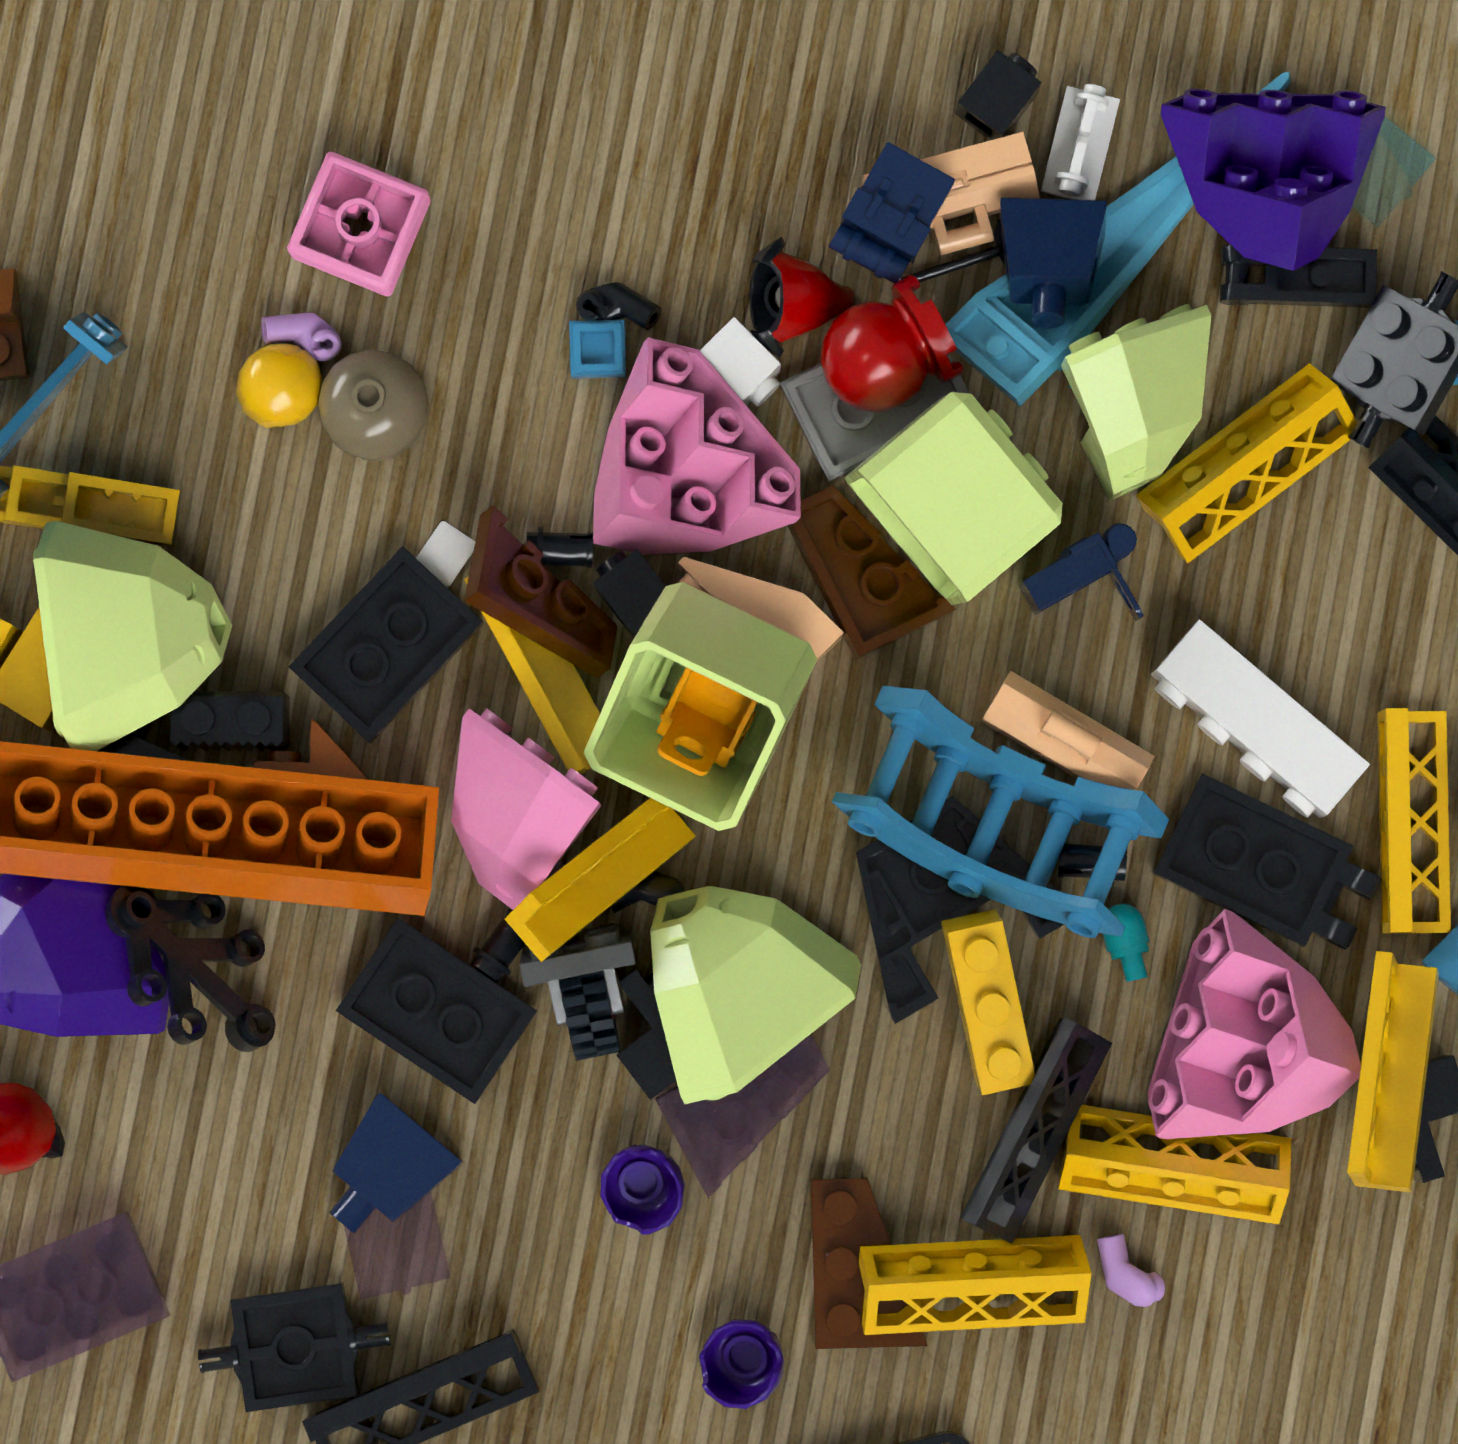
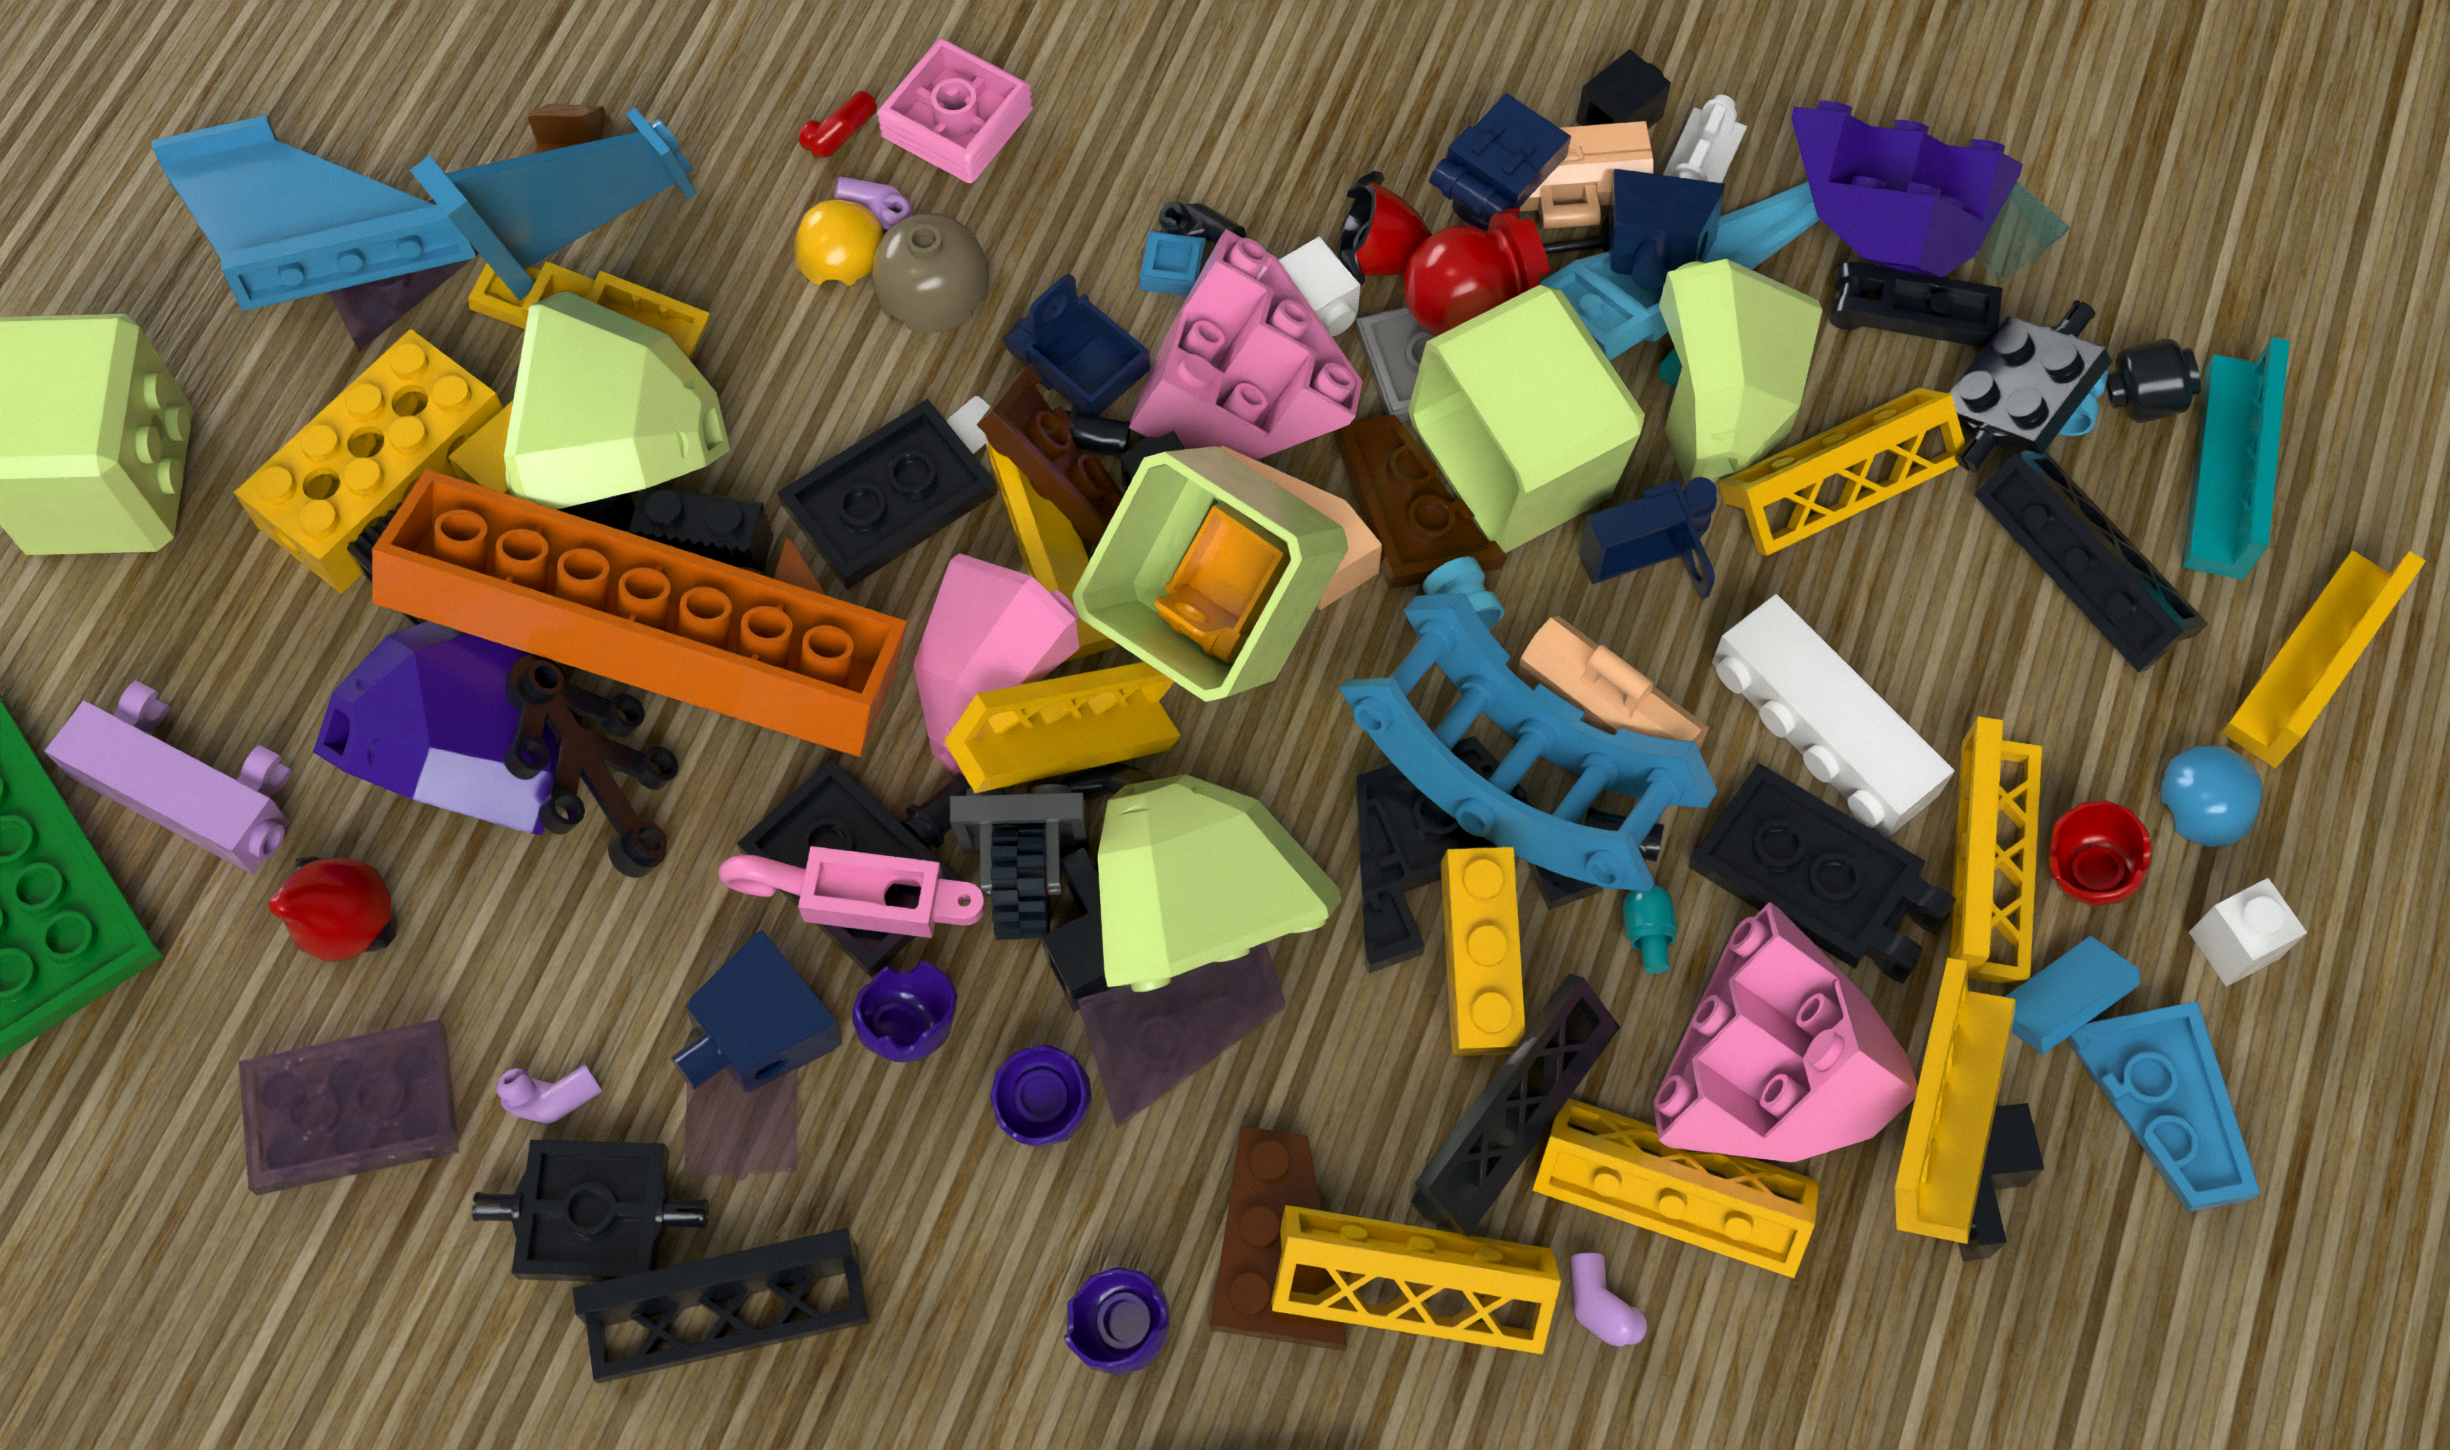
camera: 10 degrees right, 20 degrees down
none -> lavender arm [496,1064,602,1123]
none -> bright pink piece [718,846,985,938]
none -> red arm [798,91,877,158]
none -> dark purple hair [852,961,958,1062]
none -> dark blue piece [1003,274,1150,416]
none -> medium azure wheel [1422,556,1505,631]

